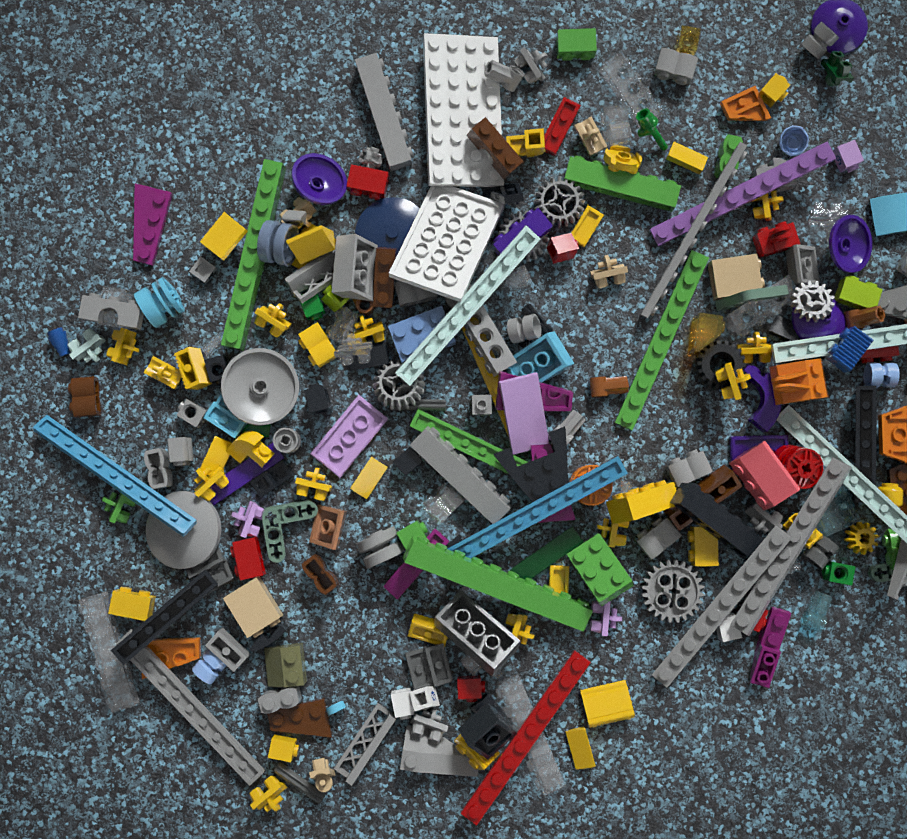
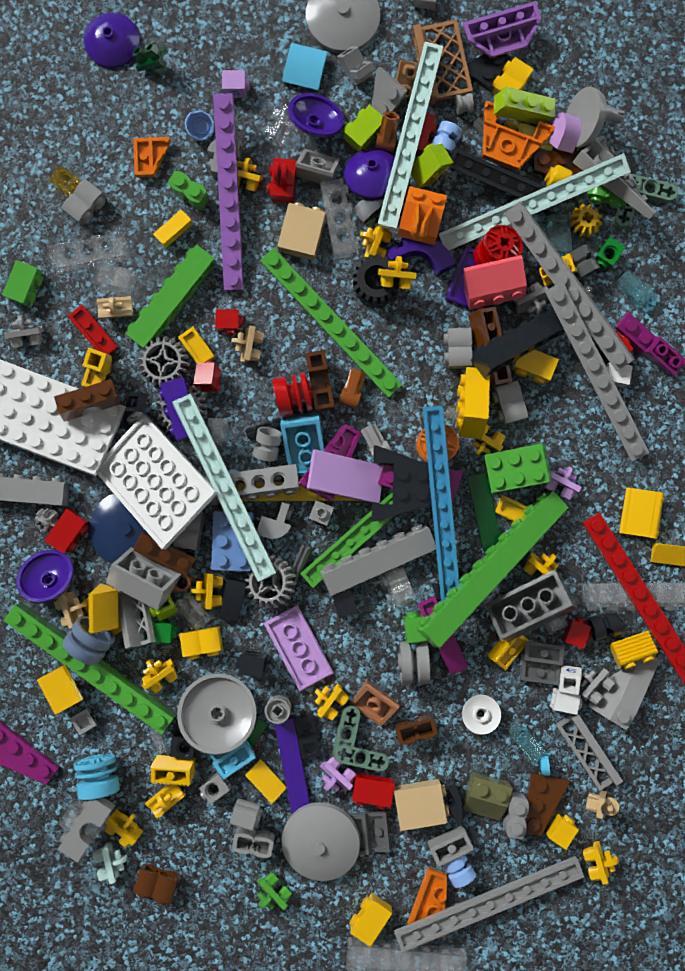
camera: 65 degrees left, 0 degrees up
dark azure plate [33,415,197,537] -> none
blue cone [47,327,71,357] -> none
black brick [110,569,218,665] -> none
yellow hips [194,466,229,501] -> none
yellow brick [226,431,275,467] -> none
dark grey axle [274,762,325,804] -> none
light grey slope [282,210,307,226] -> none
clear hips [334,333,373,366] -> none
yellow slope [350,457,388,499] -> none
black slope [458,703,517,760] -> none
light grey piece [484,60,524,92] -> none
yellow plate [603,145,642,174] -> none
green piece [636,108,668,151] -> none
light grey plate [640,142,747,318] -> none
light grey gear [641,559,705,623] -> none
clear yellow slope [687,313,725,356] -> none
sand green beam [715,285,789,311] -> none
yellow brick [759,73,790,108] -> none
light grey gear [790,280,835,322] -> none
light grey wheel [801,22,839,59] -> none
blue brick [826,326,874,373] -> none
none -> red brick [215,309,244,335]
none -> light grey brick [257,502,293,539]
none -> red wheel [272,372,314,419]
none -> reddish brown arch [305,350,335,412]
none -> lime brick [411,143,453,188]
none -> white dish [462,695,501,734]
none -> clear light blue piece [509,723,545,763]

